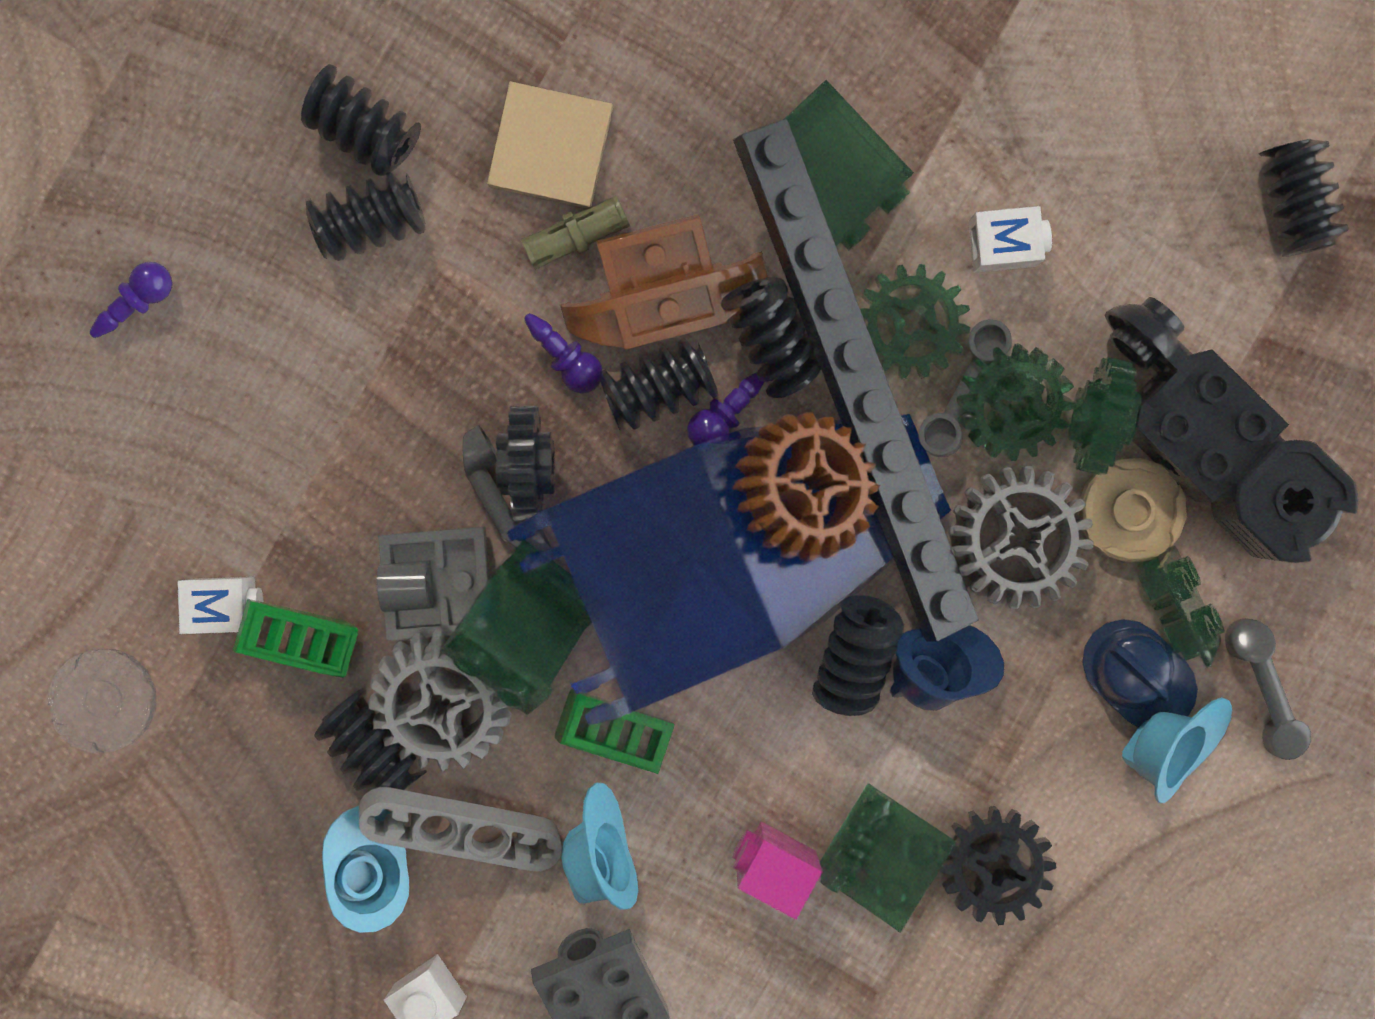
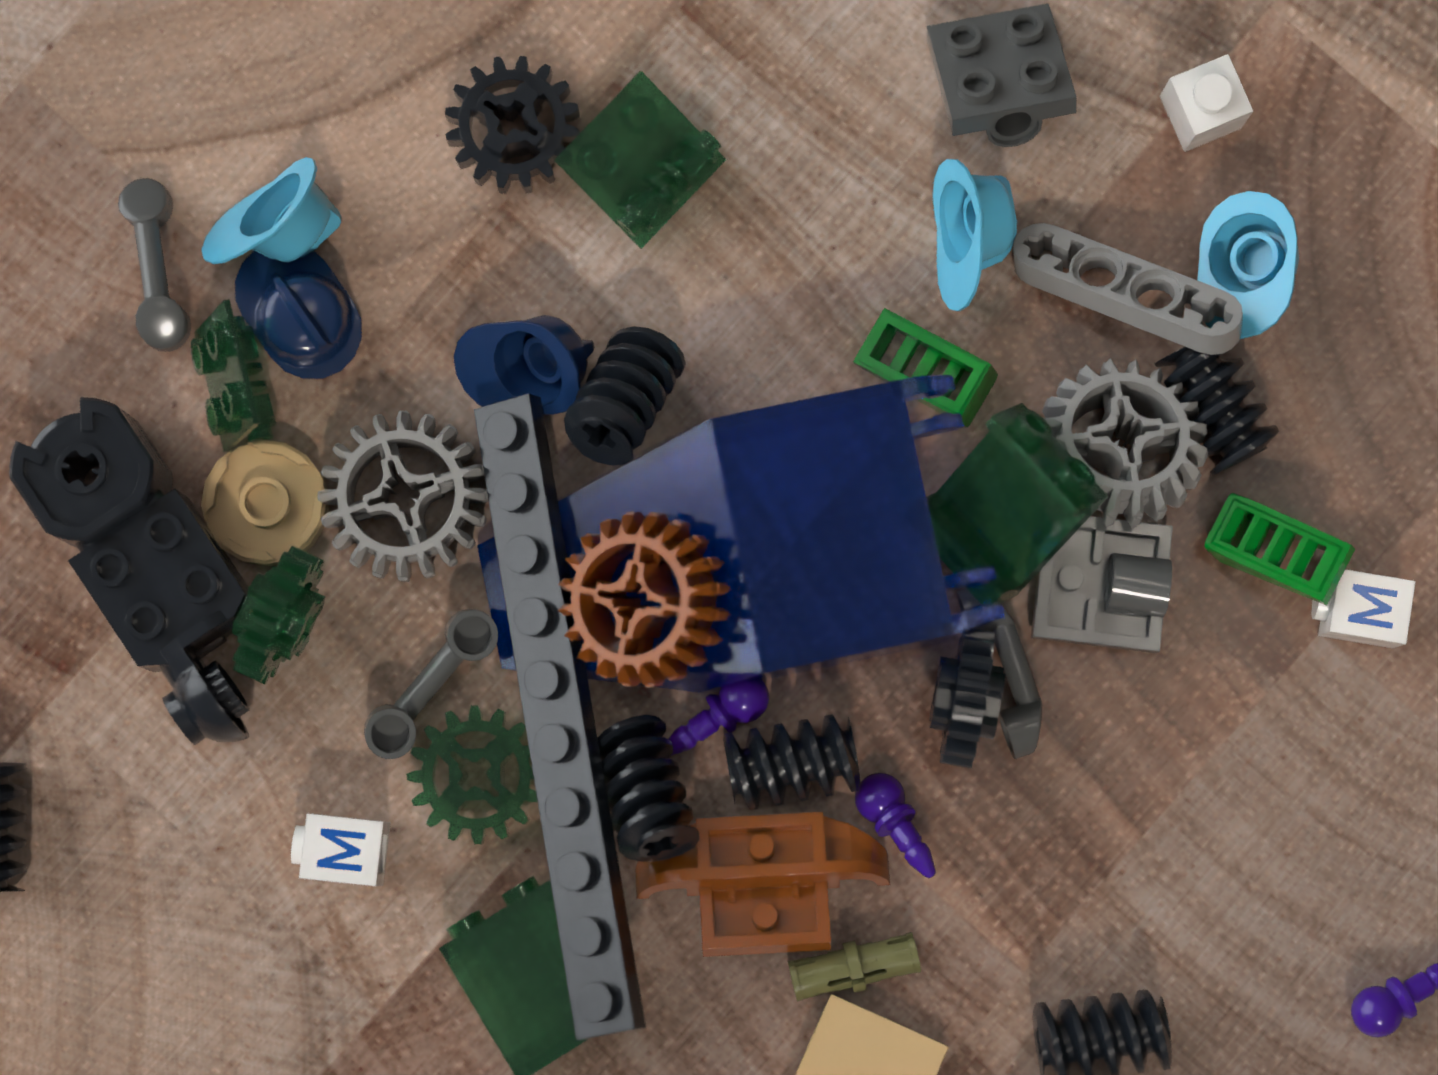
camera: 165 degrees left, 5 degrees down
dark pink brick [732,821,822,920] -> none
clear green gear [956,344,1075,461] -> none

